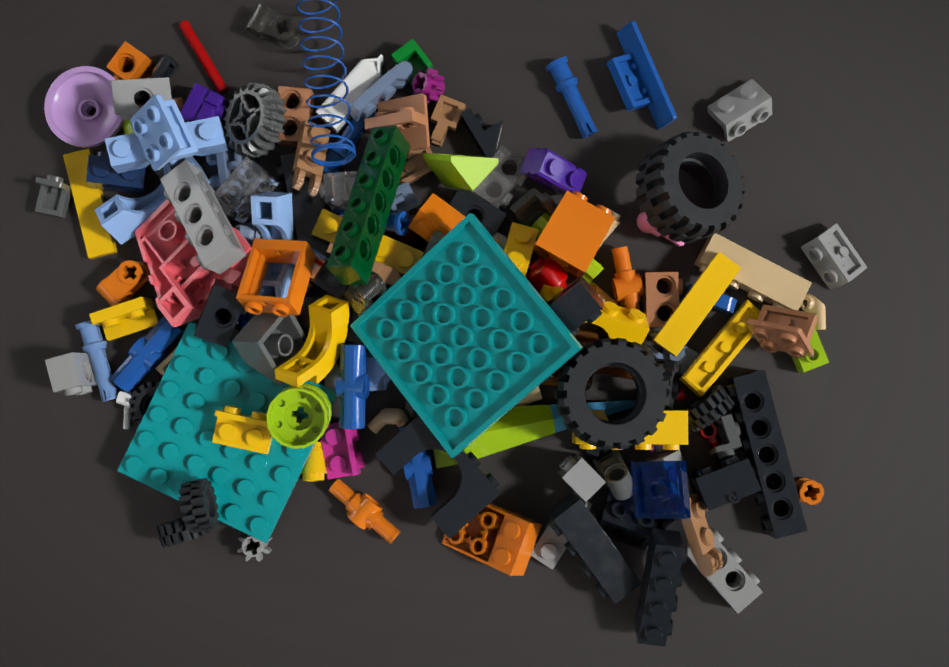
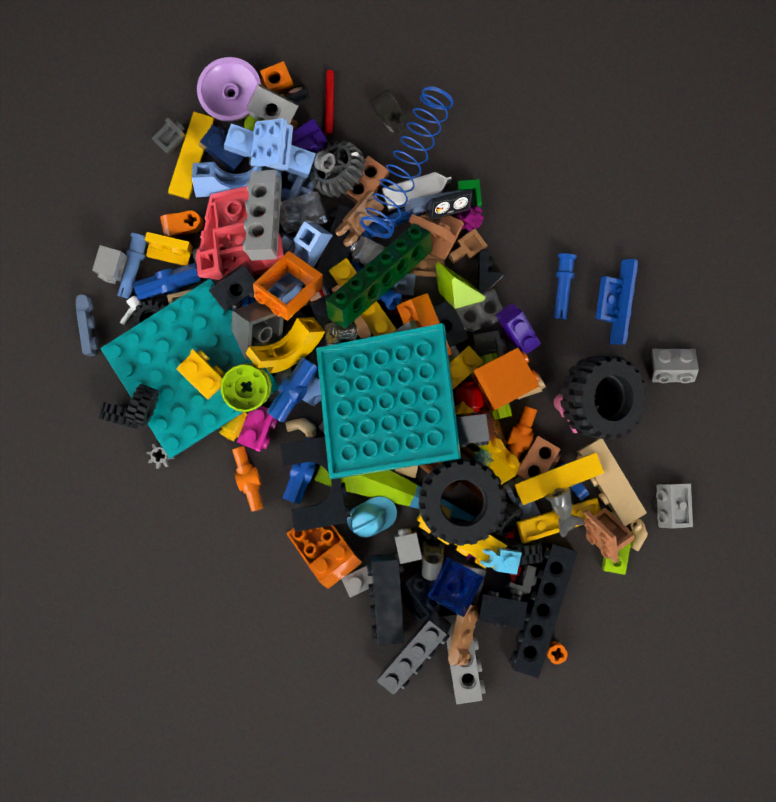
camera: 30 degrees right, 0 degrees up
none -> sand blue hinge [75,294,98,356]
none -> light grey bush [314,150,335,173]
none -> medium azure piece [347,496,397,537]
none -> slope [425,189,473,220]
none -> clear light blue plate [472,449,494,467]
none -> medium azure plate [480,547,522,574]
none -> dark grey animal [545,488,584,537]

